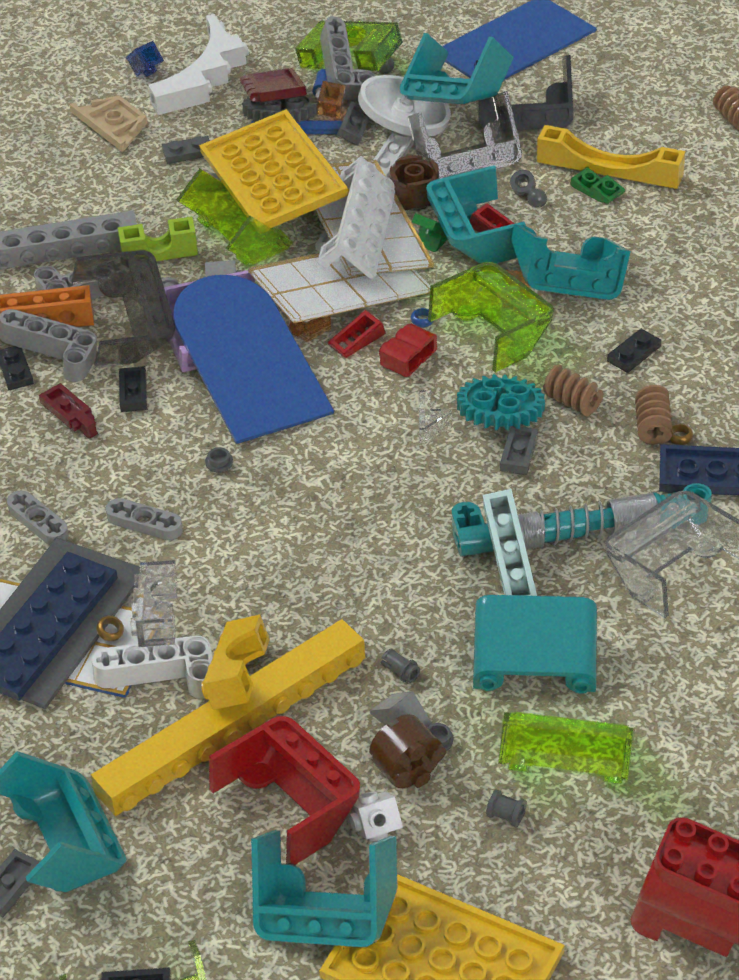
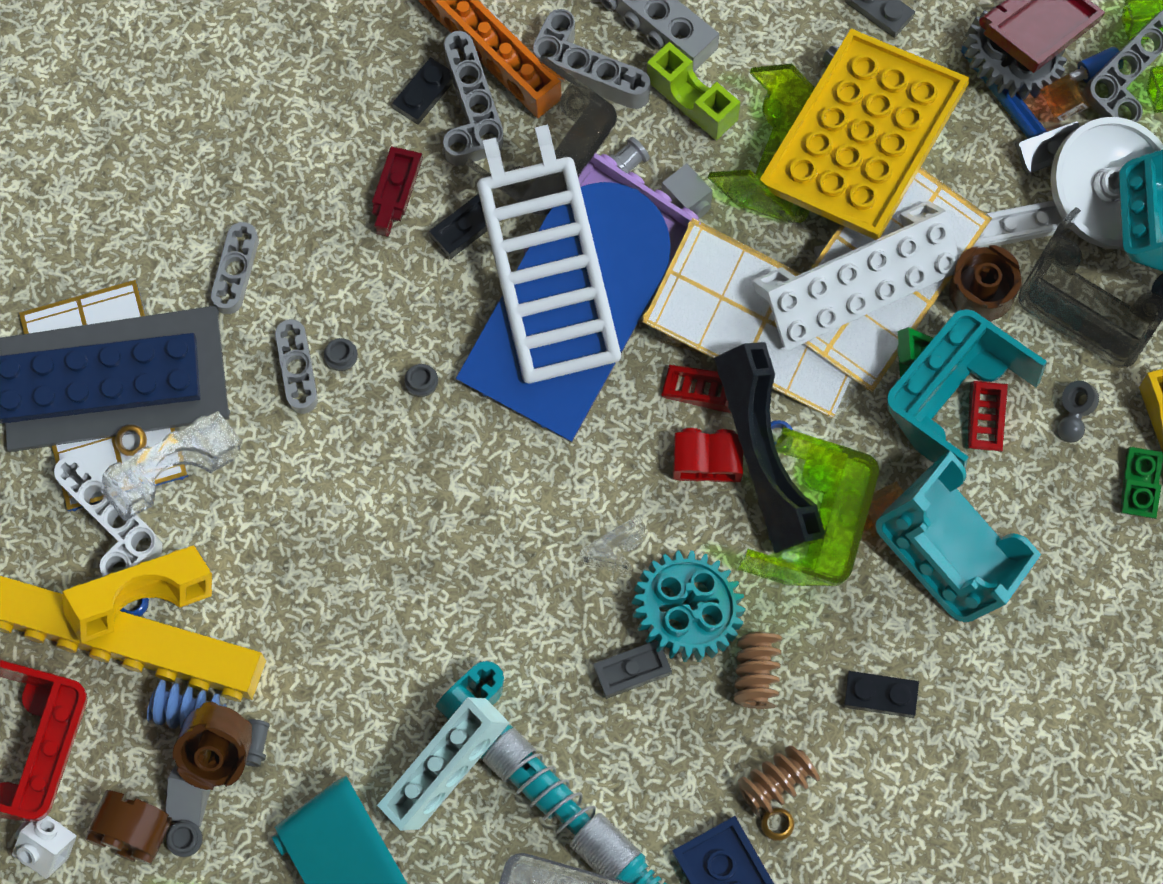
camera: 55 degrees right, 25 degrees up
none -> medium blue piece [147,680,227,729]
none -> reddish brown brick [172,702,252,790]
none -> dark grey plate [324,338,358,371]
none -> white bar [477,124,621,384]
none -> black arch [714,342,827,554]

